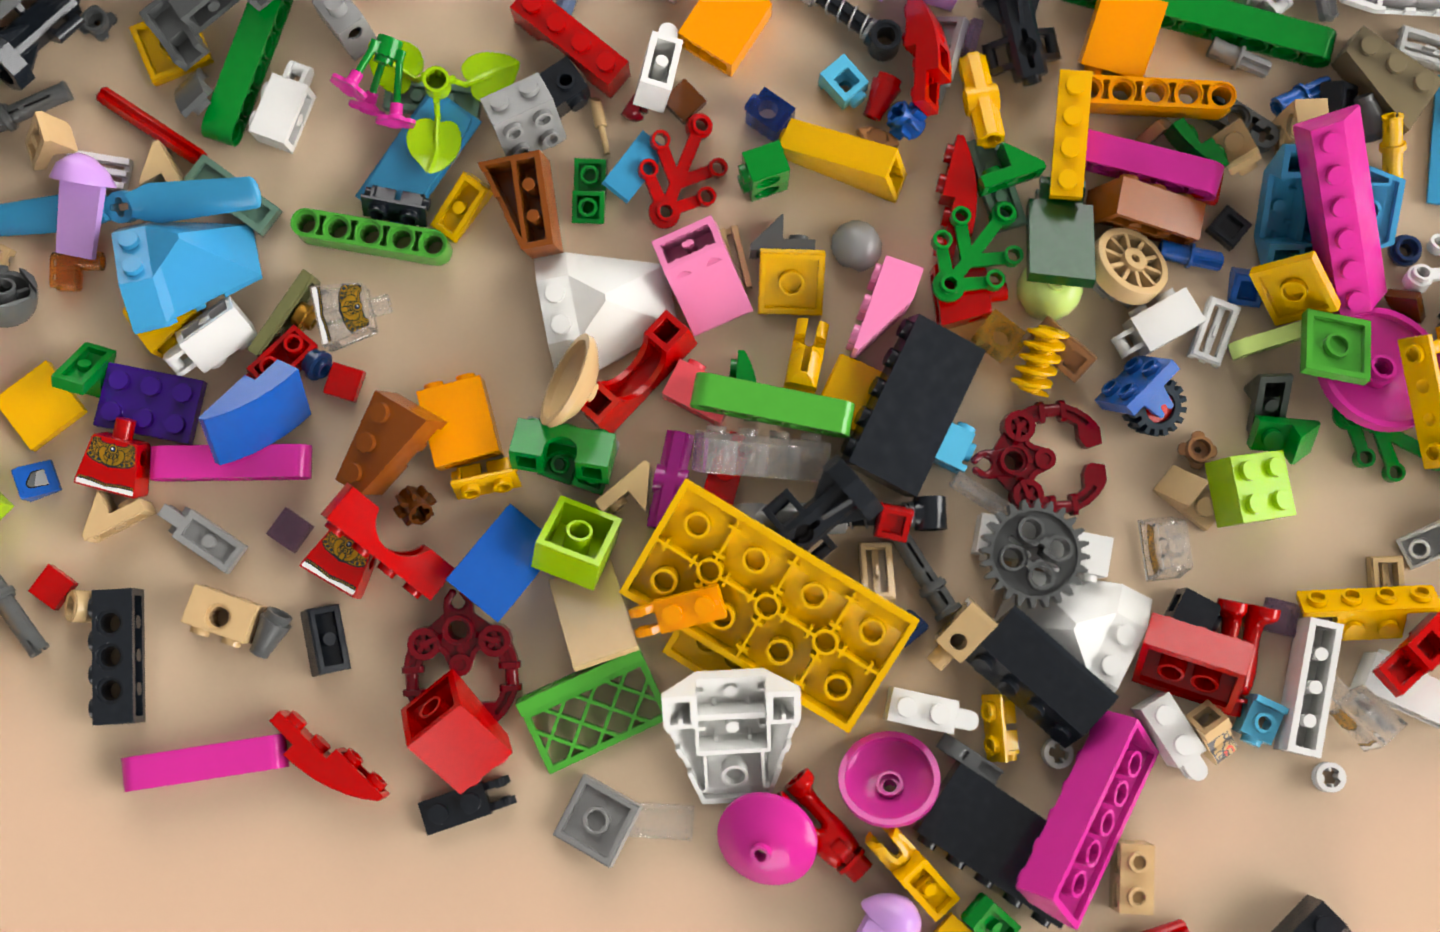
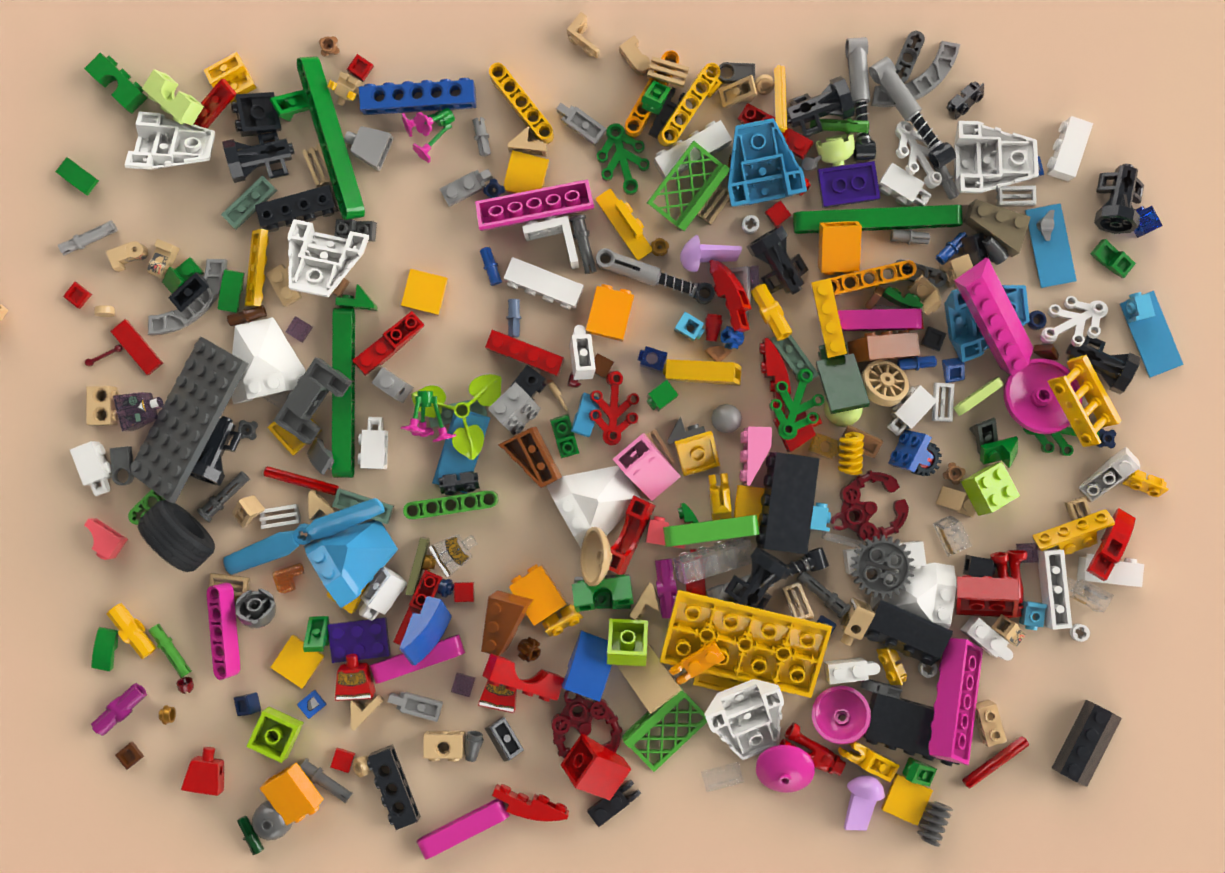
camera: 20 degrees left, 5 degrees up
lavender piece [49,152,117,260] -> none
yellow slope [430,171,493,243] -> none
light grey plate [553,774,643,868] -> none
red tile [873,502,914,543] -> none
green slope [977,142,1046,198] -> none
yellow plate [1249,251,1341,326] -> none
bright green plate [1300,308,1371,386] -> none
yellow pin [1379,112,1407,178] -> none

